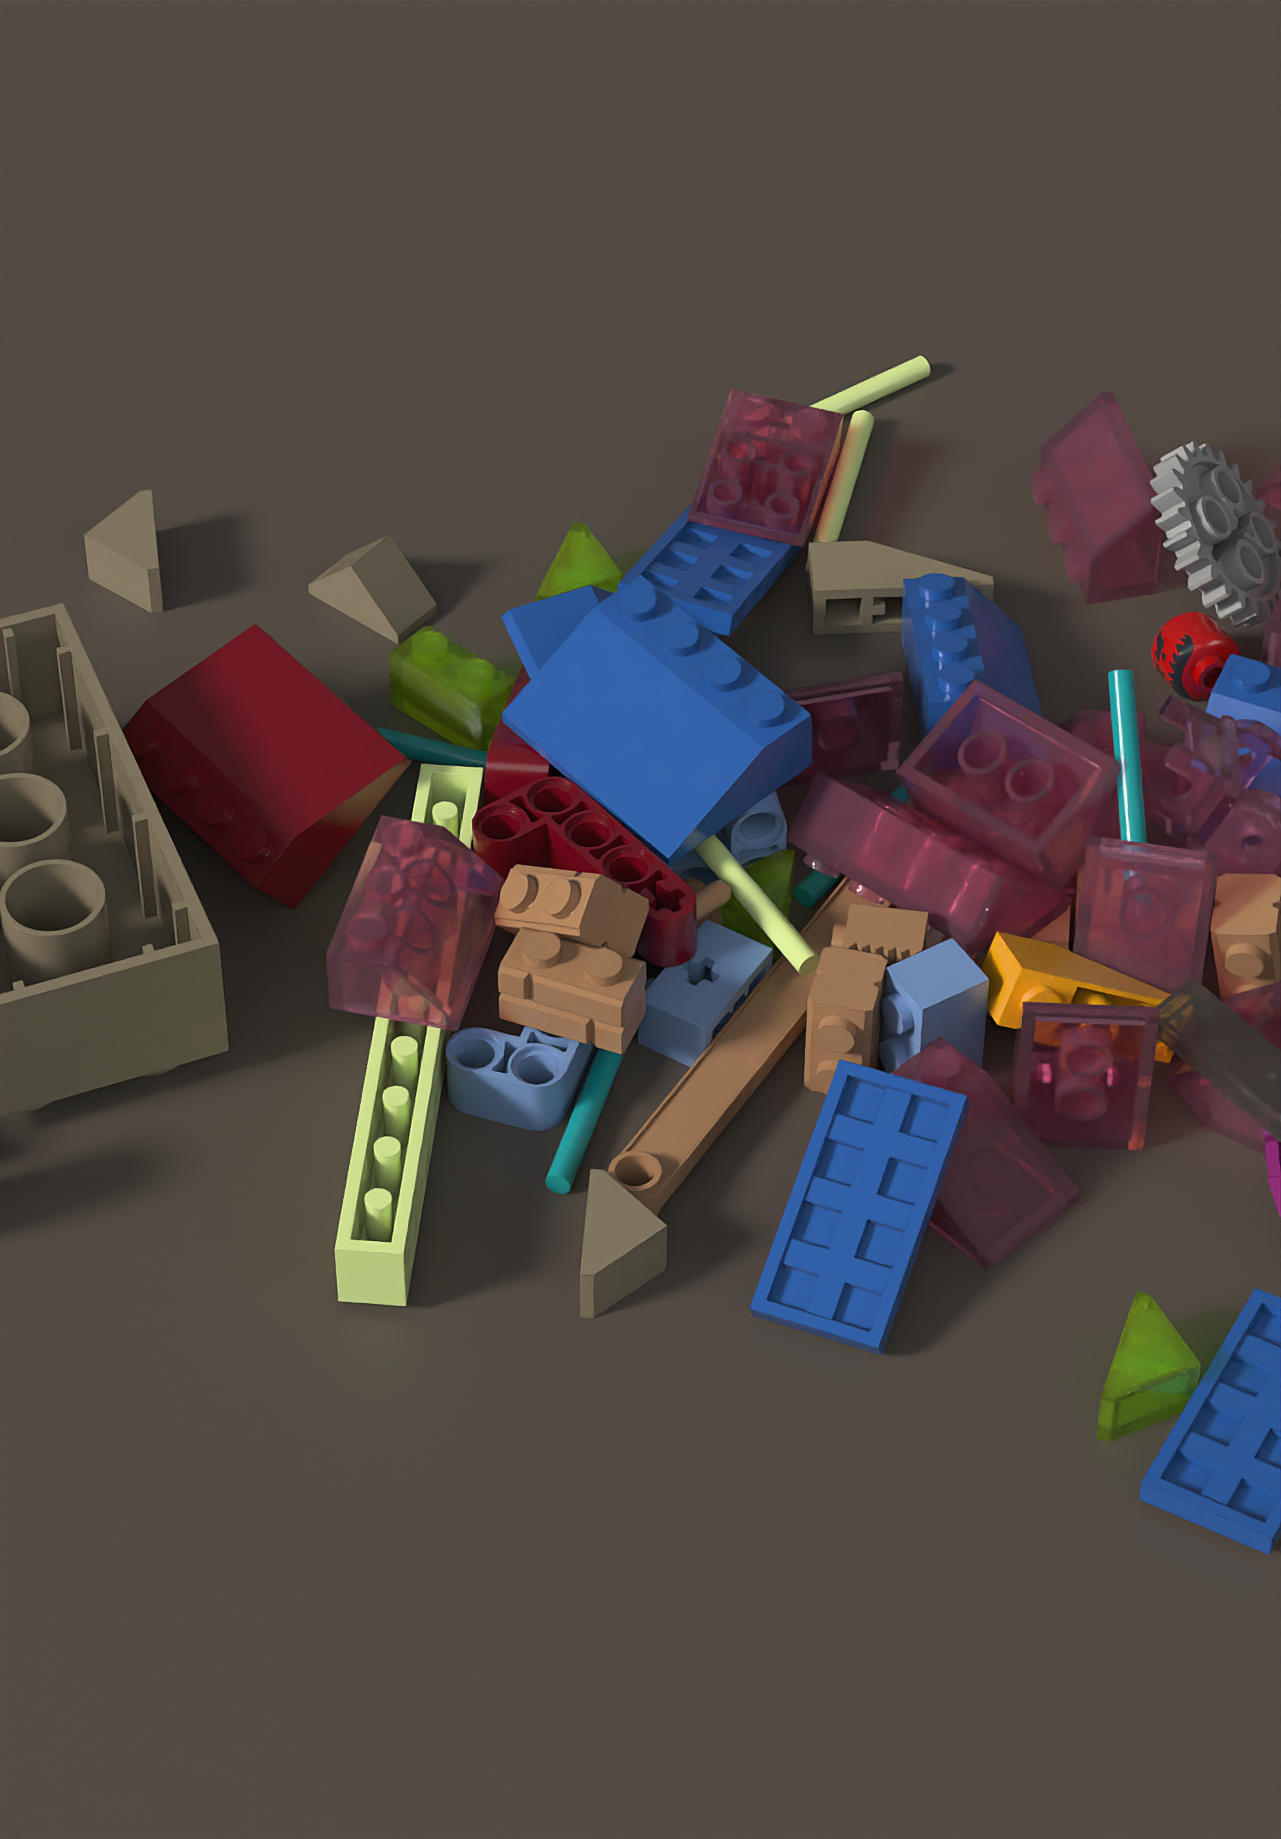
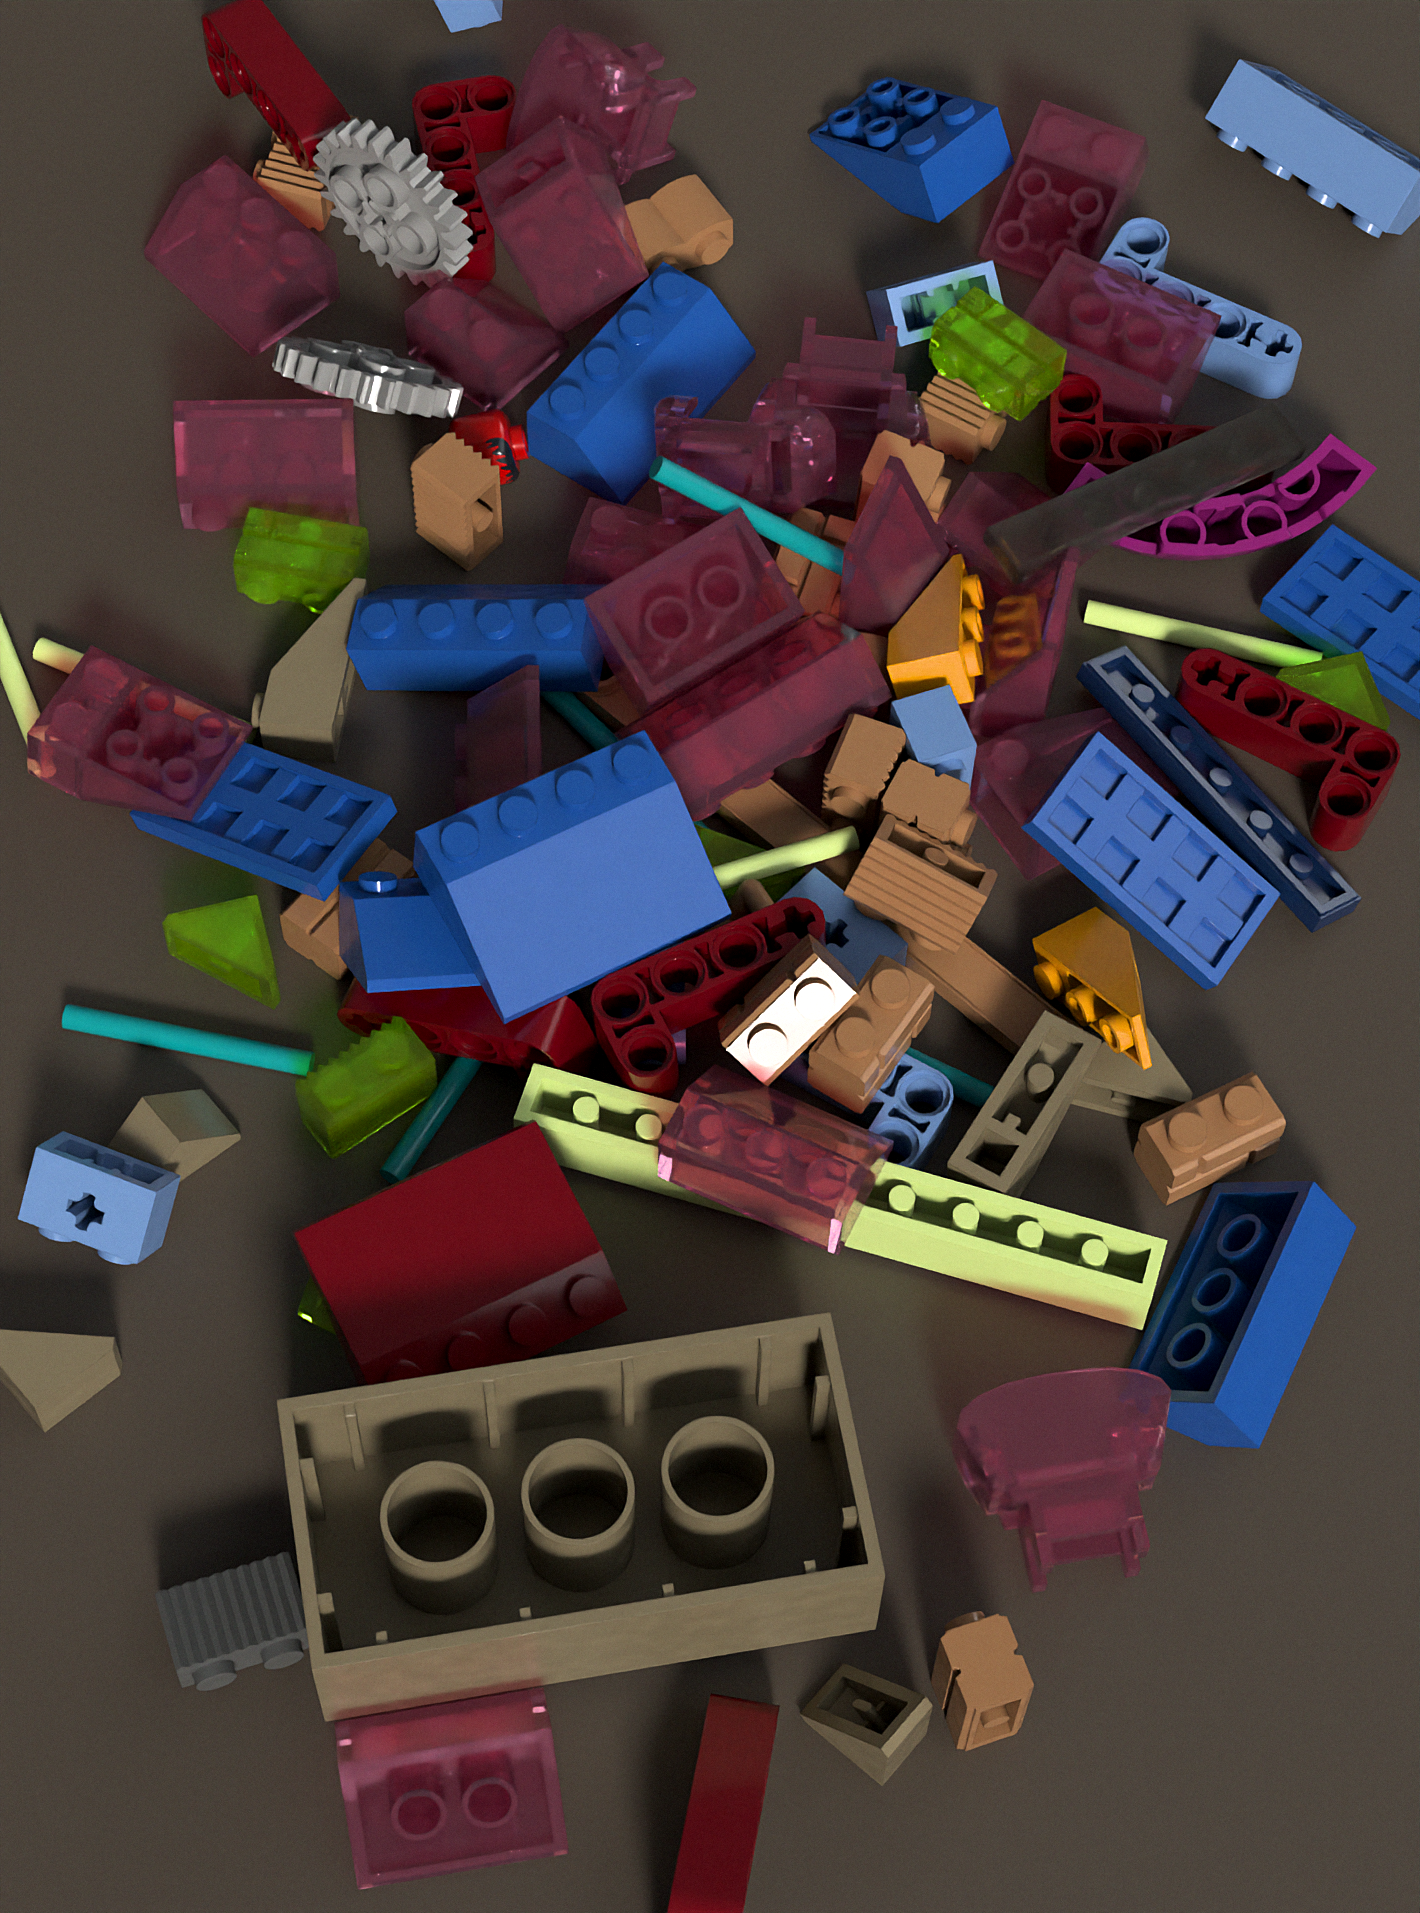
camera: 80 degrees left, 15 degrees up
none -> medium blue brick [18,1131,181,1265]
none -> teal bar [62,1004,315,1077]
none -> clear neon green brick [233,507,370,614]
none -> medium nougat brick [410,432,503,571]
none -> medium nougat brick [843,814,998,955]
none -> dark tan slope [947,1010,1101,1198]
none -> clear pink piece [951,1367,1172,1593]
none -> light orange slope [1032,907,1152,1070]
none -> dark blue tile [1076,645,1362,933]
none -> yellowish green bar [1084,600,1323,676]
none -> blue slope [1114,1181,1356,1449]
none -> medium nougat brick [1133,1072,1286,1206]
none -> dark red beam [1174,648,1401,852]

